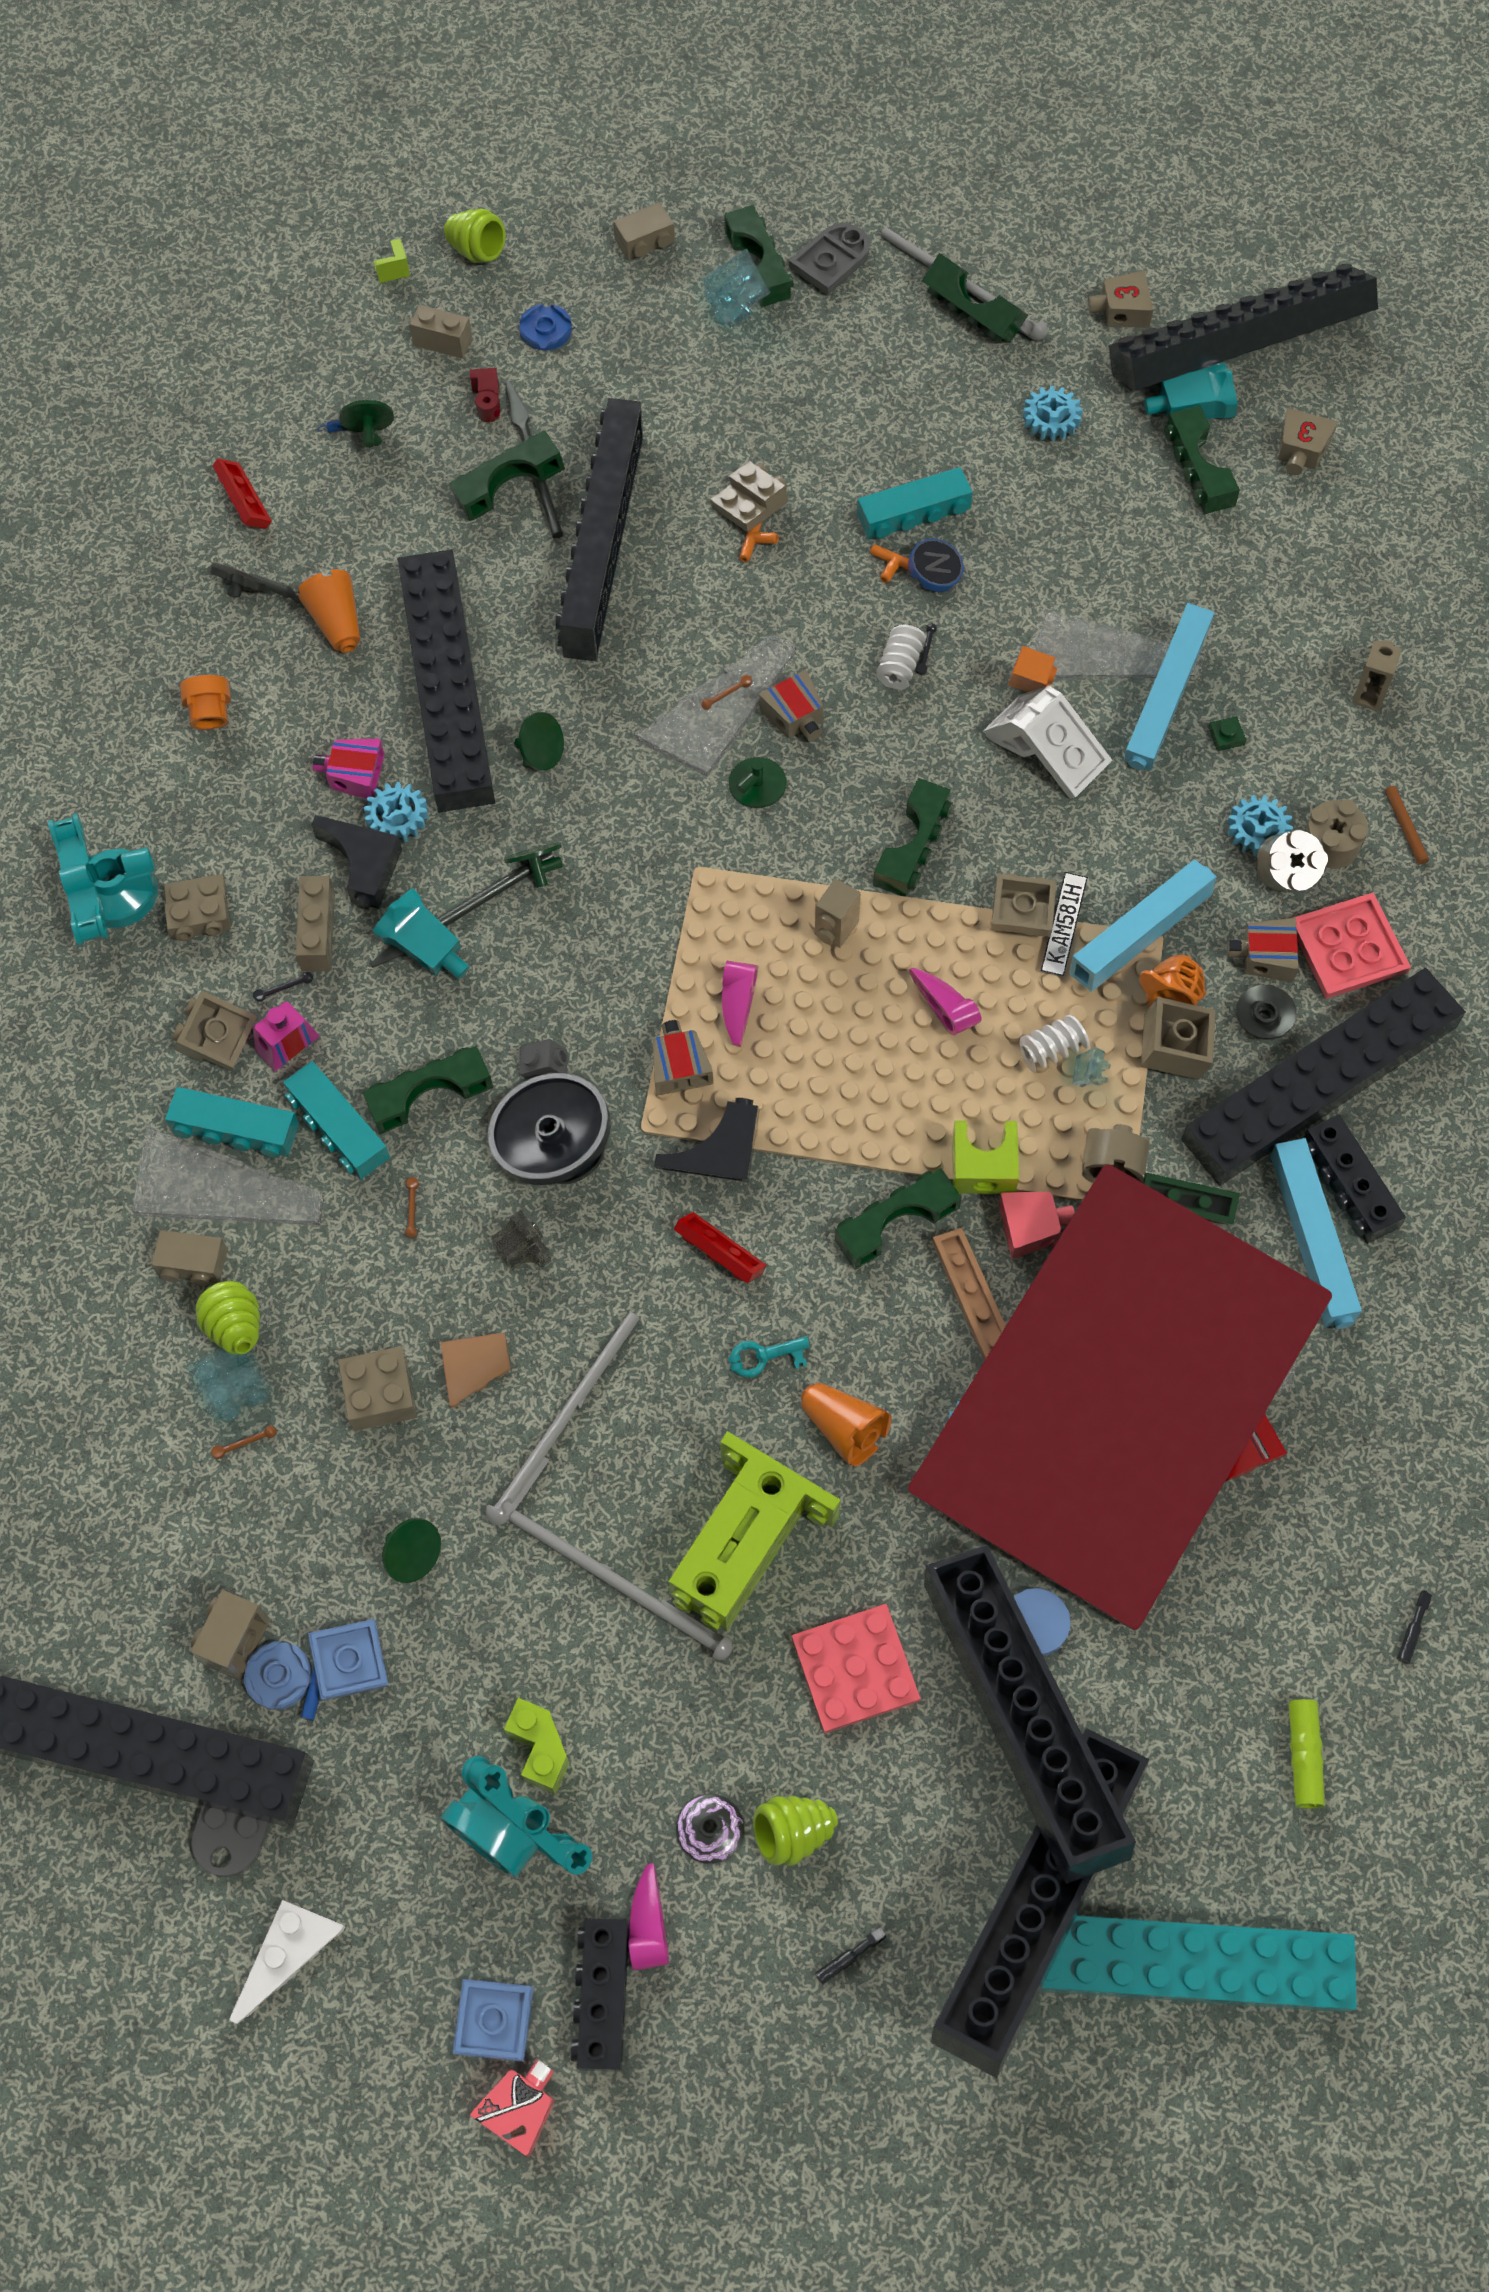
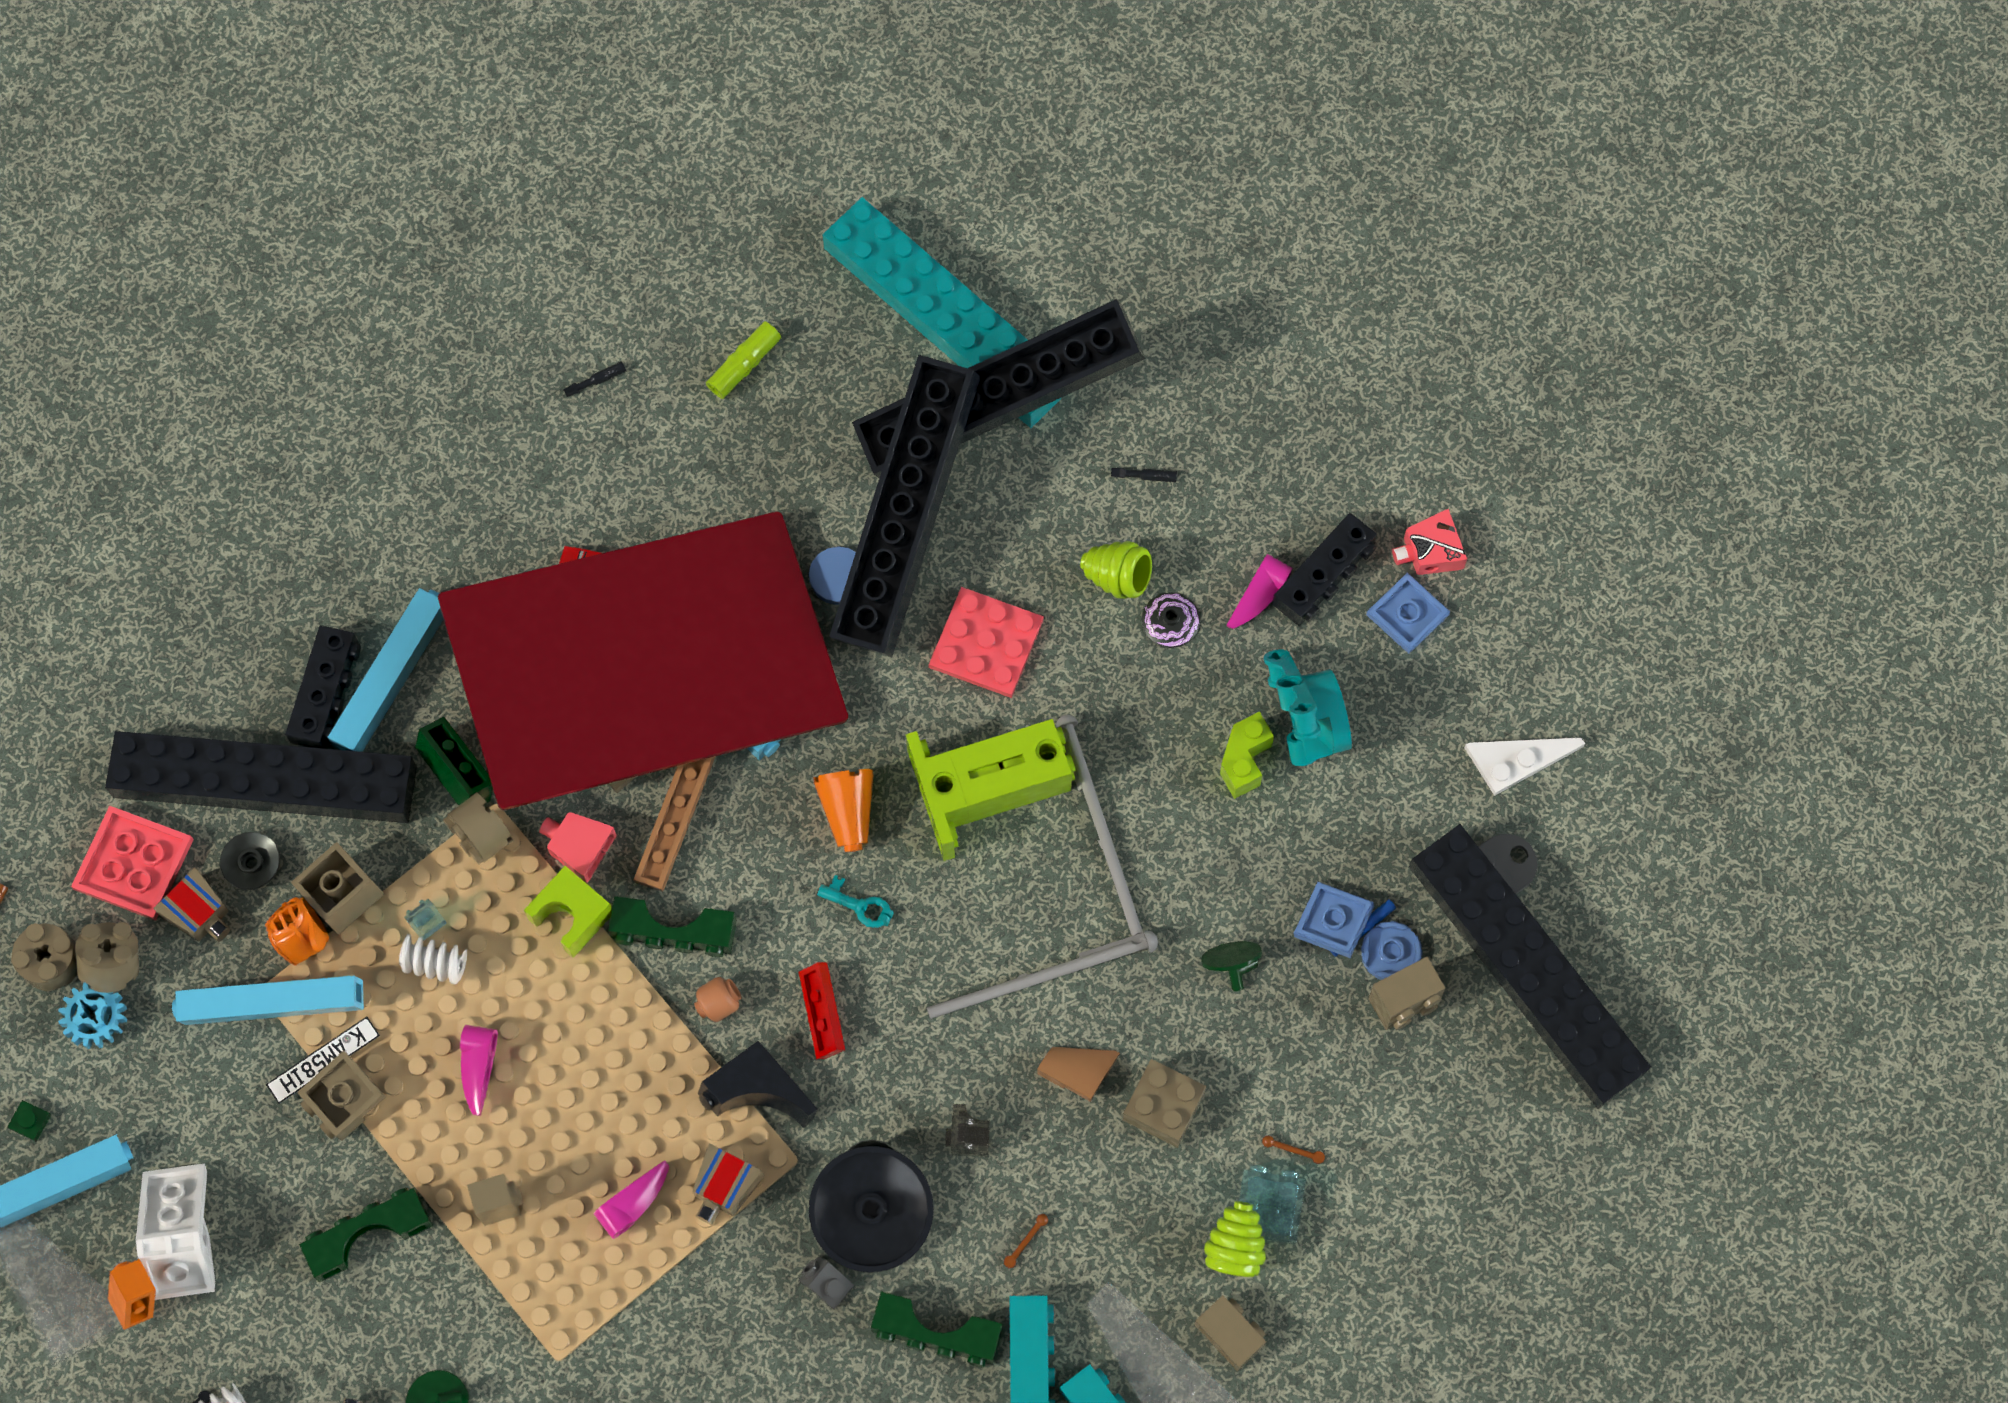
camera: 140 degrees left, 5 degrees up
none -> nougat head [694,977,742,1022]

